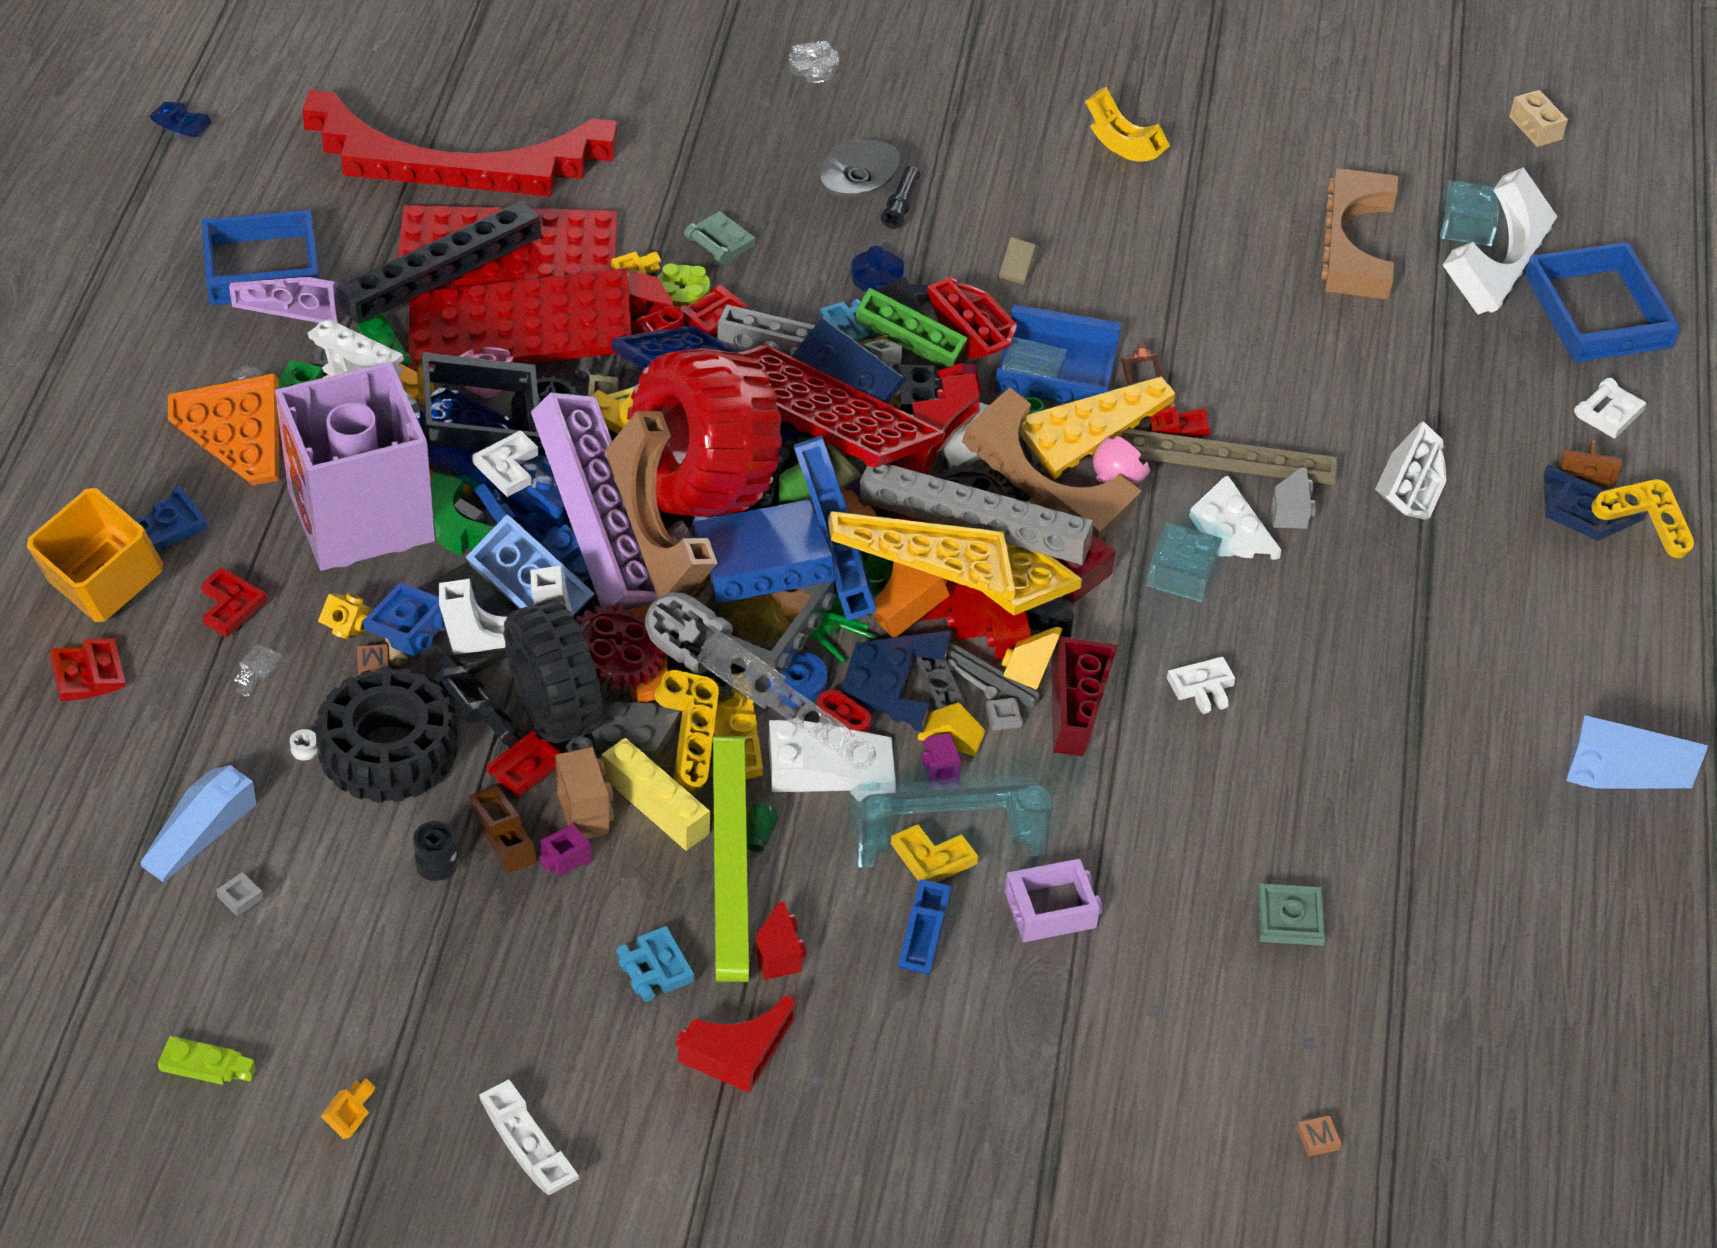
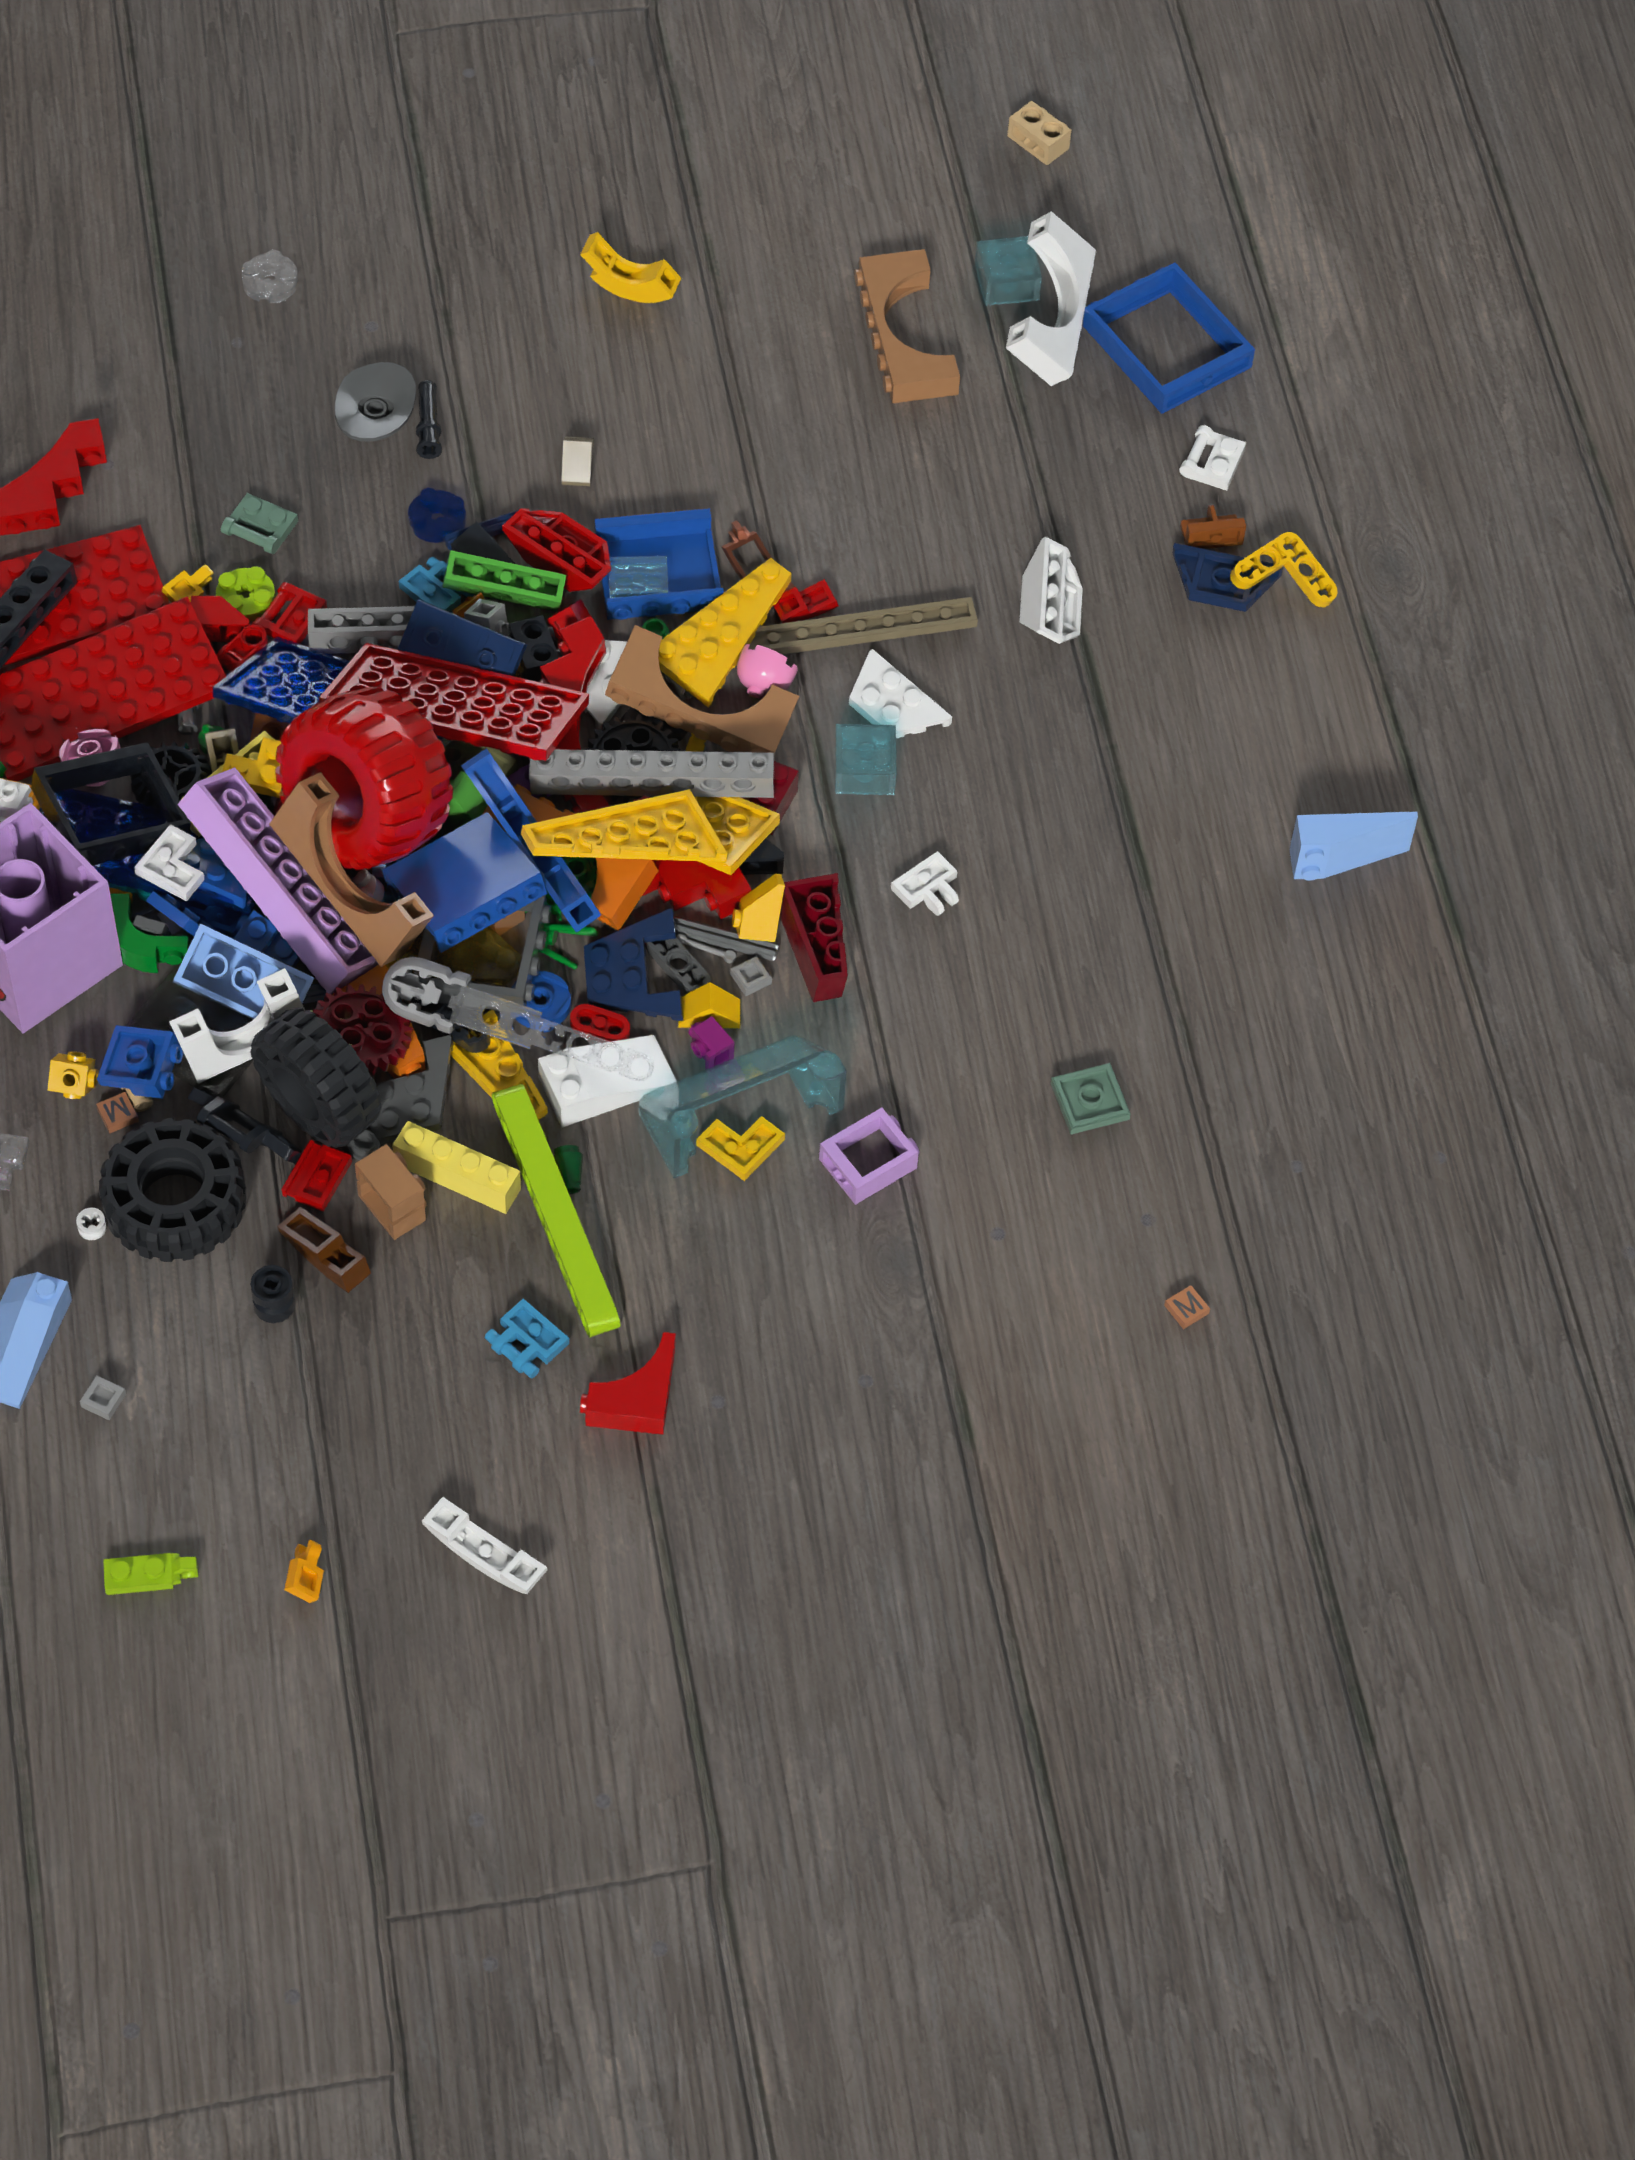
camera: 20 degrees left, 10 degrees up
magenta brick [539,823,591,877] -> none
yellow beam [654,670,719,797] -> none
red slope [755,901,807,980] -> none
blue slope [898,879,951,975] -> none
light grey slope [1271,467,1315,529] -> none

